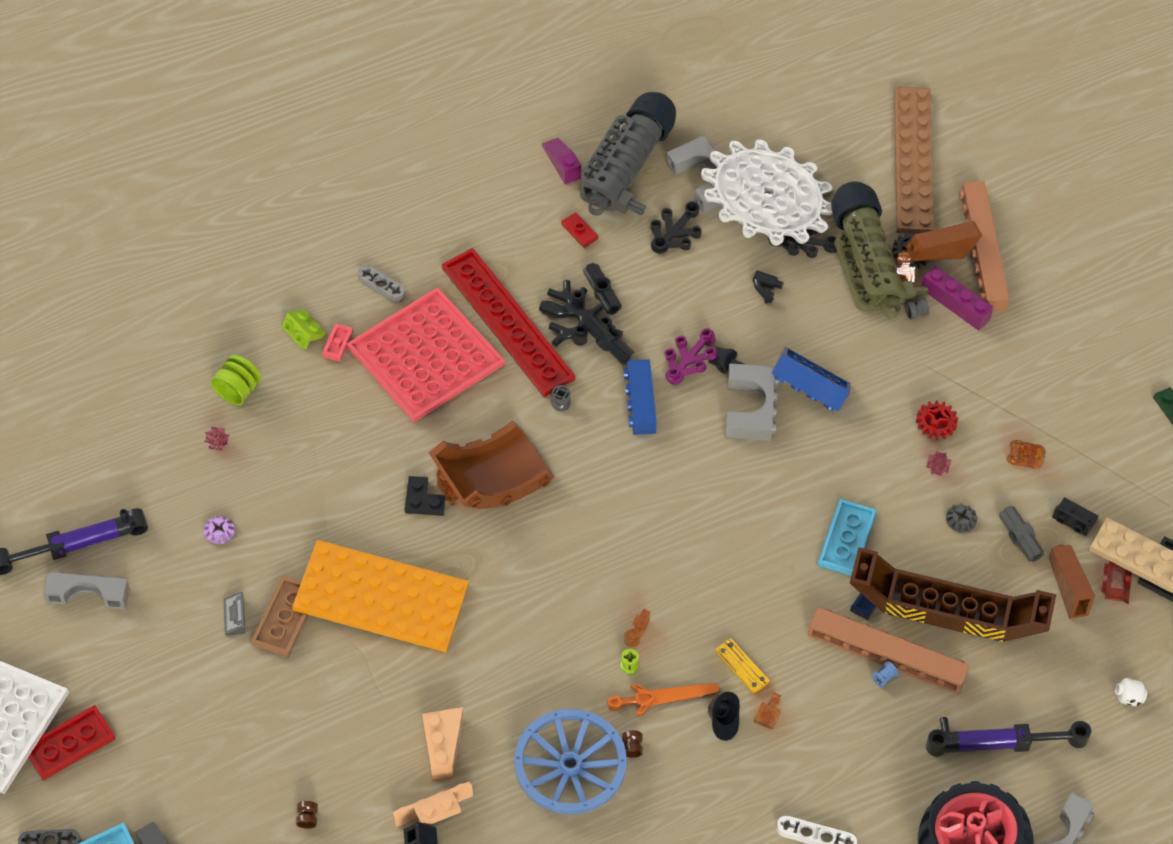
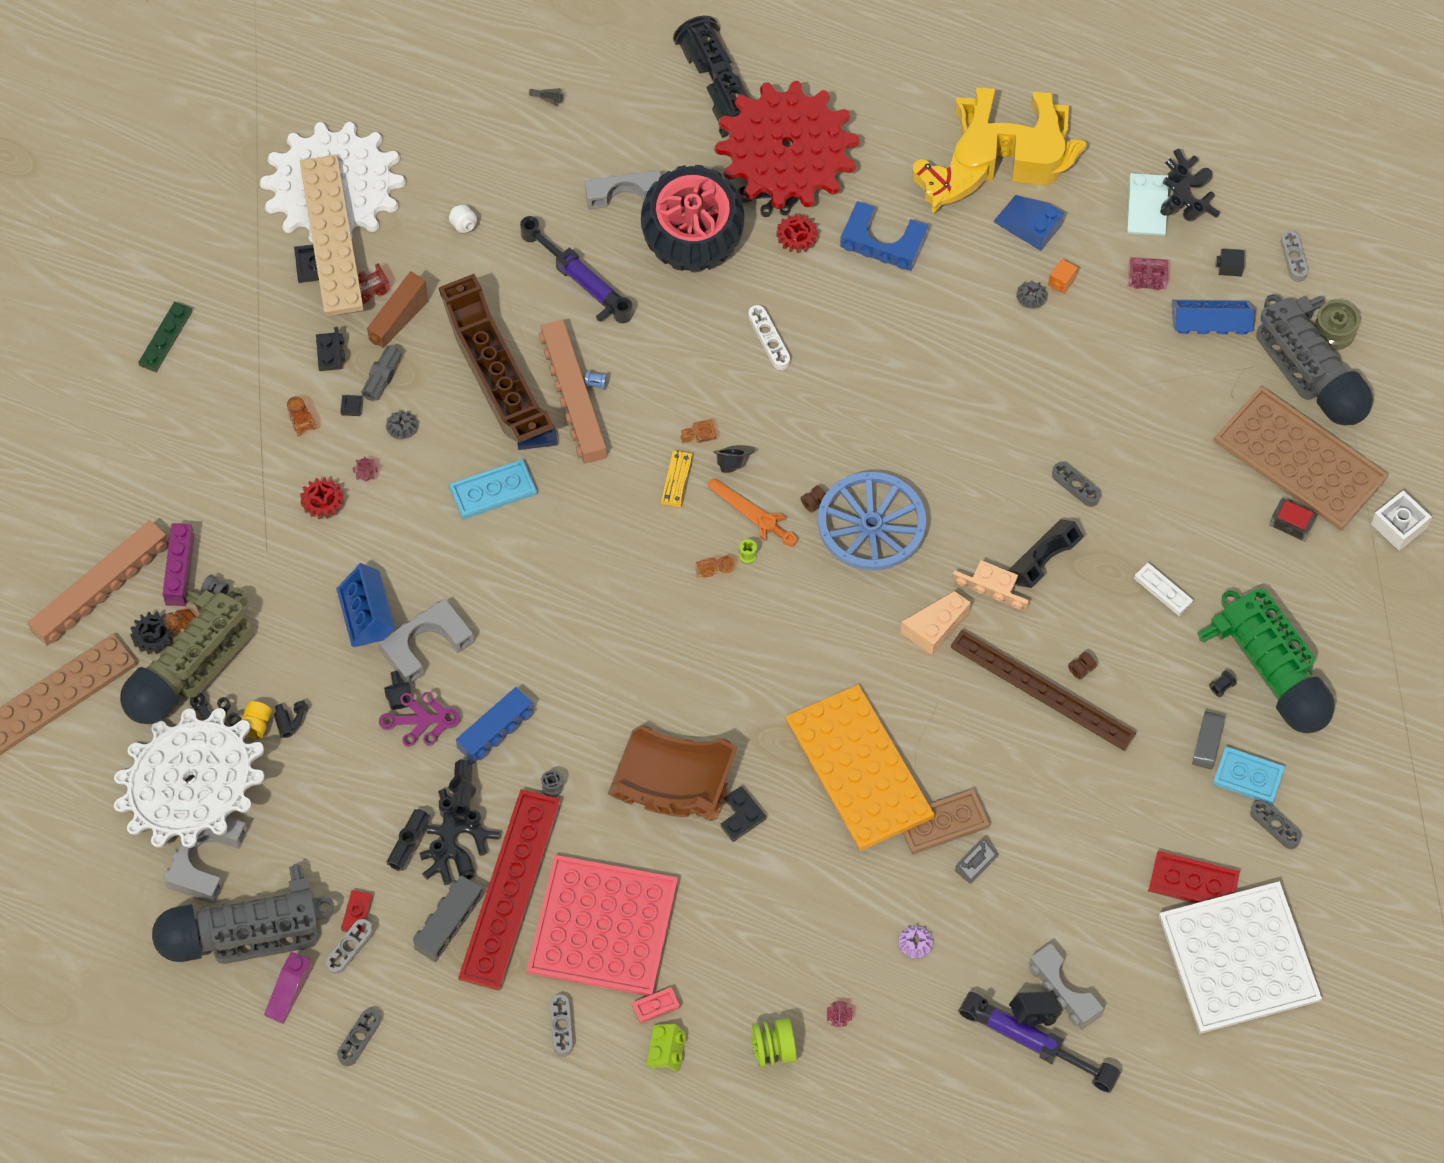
camera: 130 degrees left, 5 degrees up
black plant [650,201,702,254] -> none
dark orange slope [906,221,983,261] -> none
none -> yellow wheel [241,701,272,739]
none -> light grey beam [326,919,373,974]
none -> dark grey beam [337,1009,381,1066]
none -> black tile [340,395,362,416]
none -> dark grey brick [413,875,483,962]
none -> reddish brown plate [951,630,1136,751]
none -> black brick [1009,991,1062,1027]

